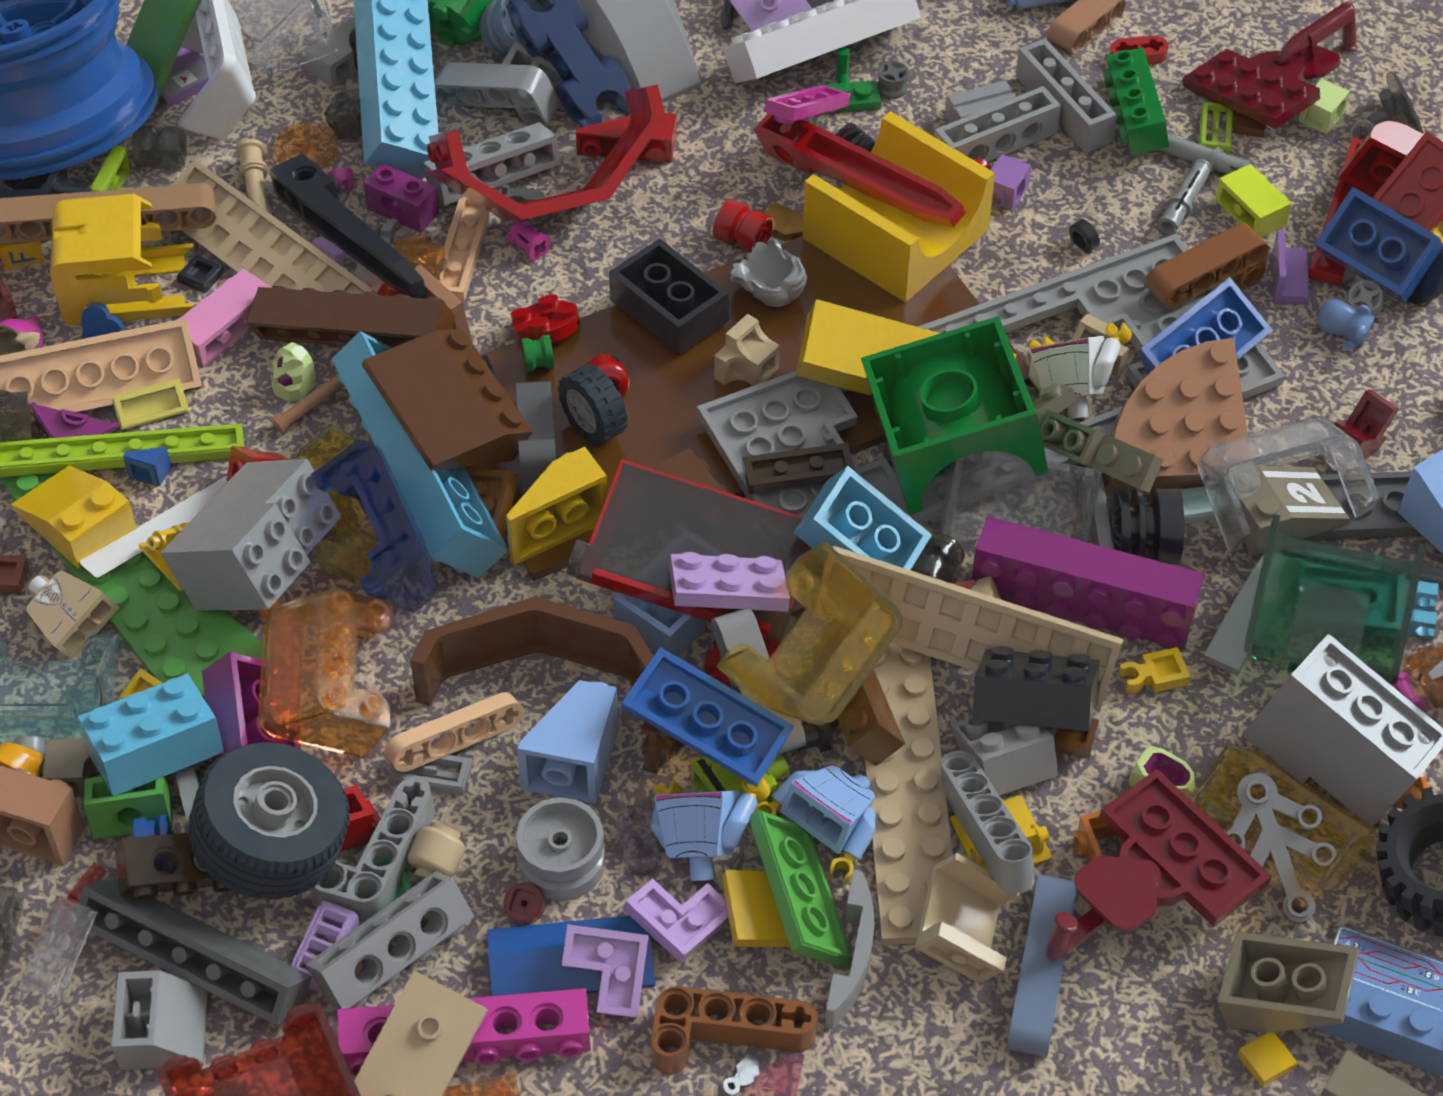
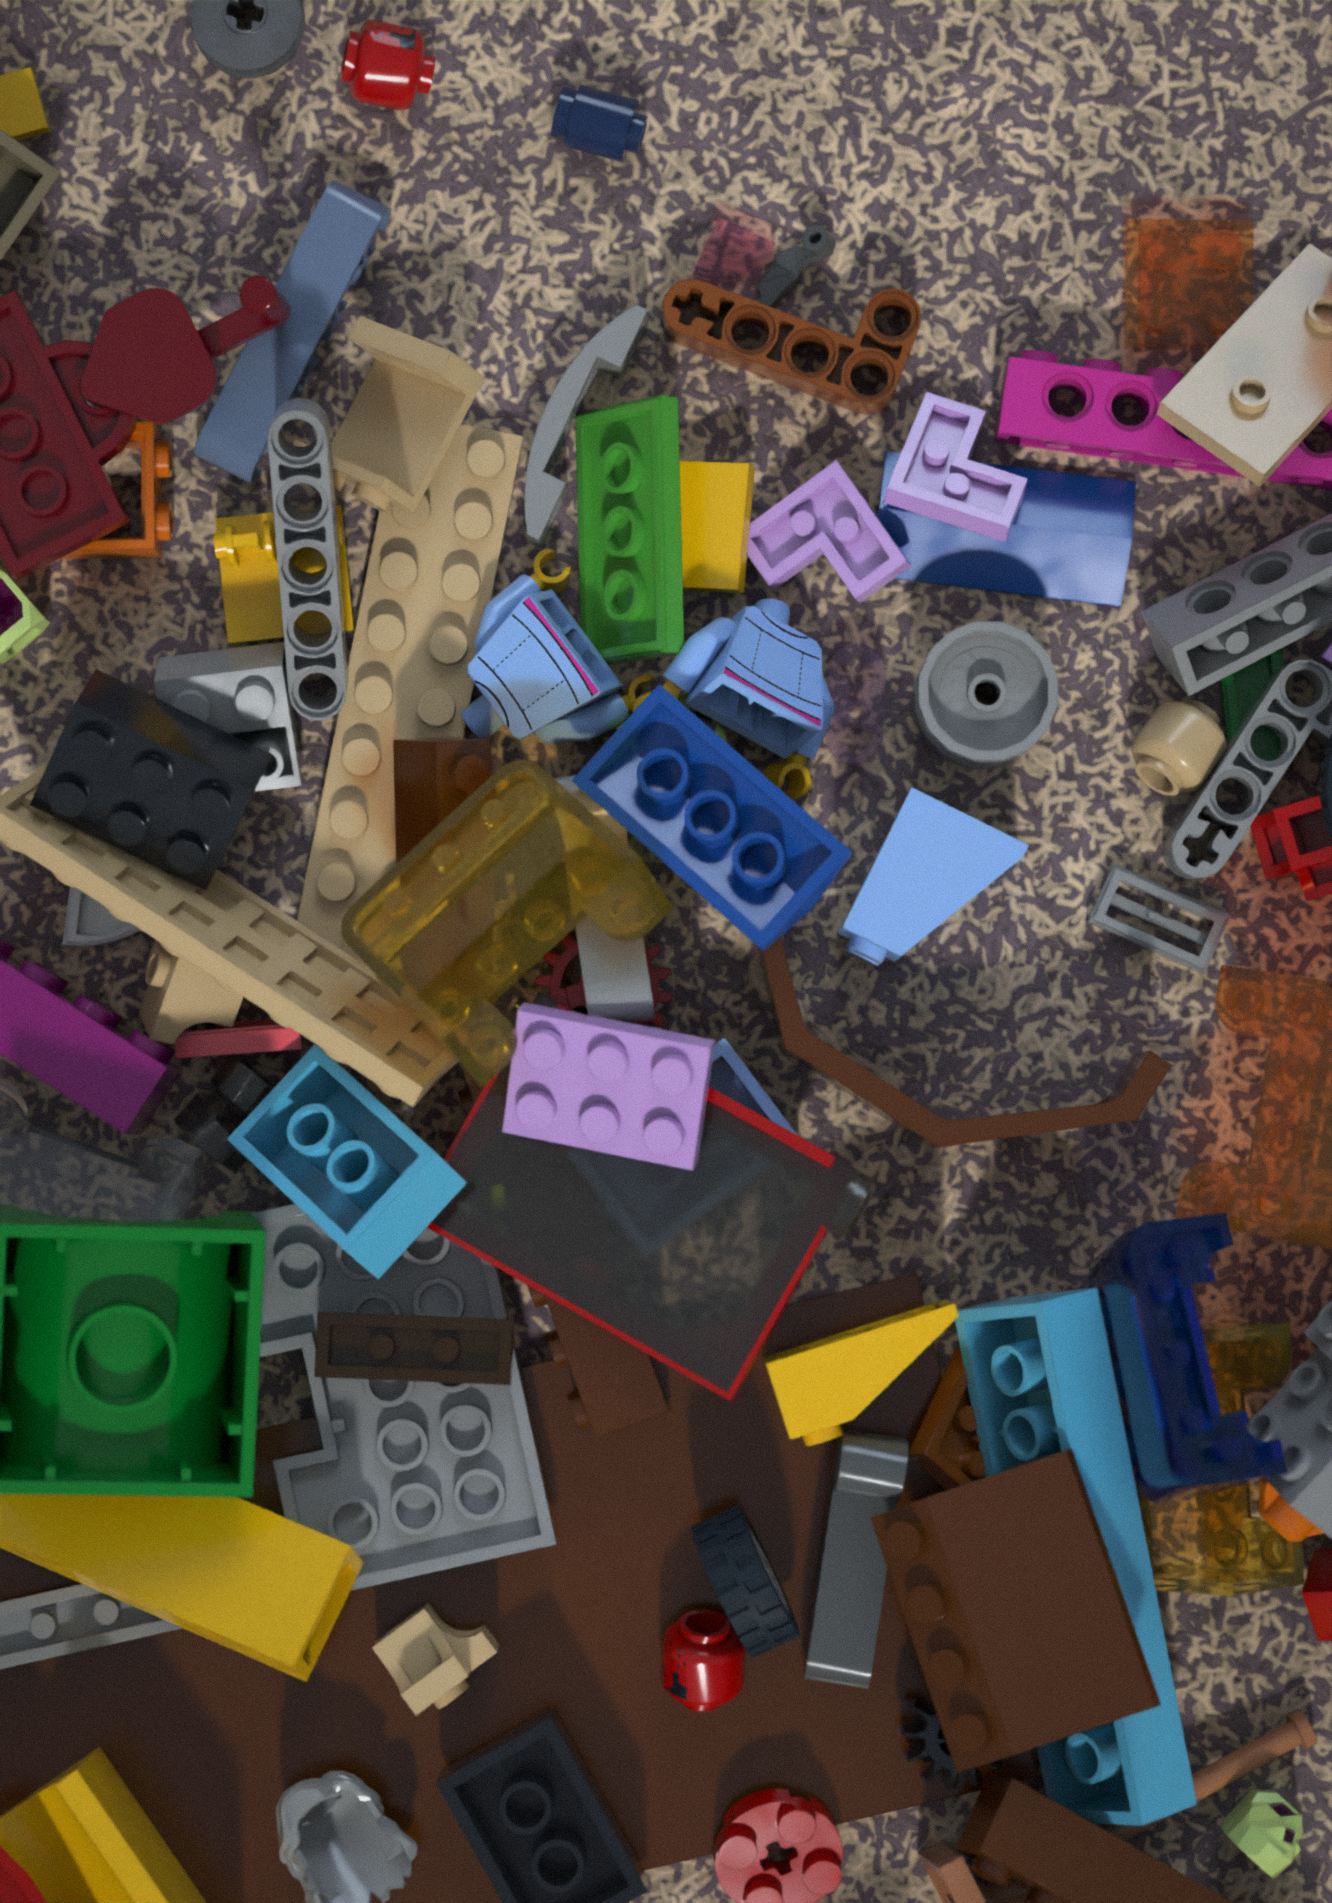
camera: 165 degrees left, 35 degrees up
light nougat beam [384,692,524,772] -> none
dark red tile [503,883,545,924] -> none
green wheel [521,335,554,373] -> none

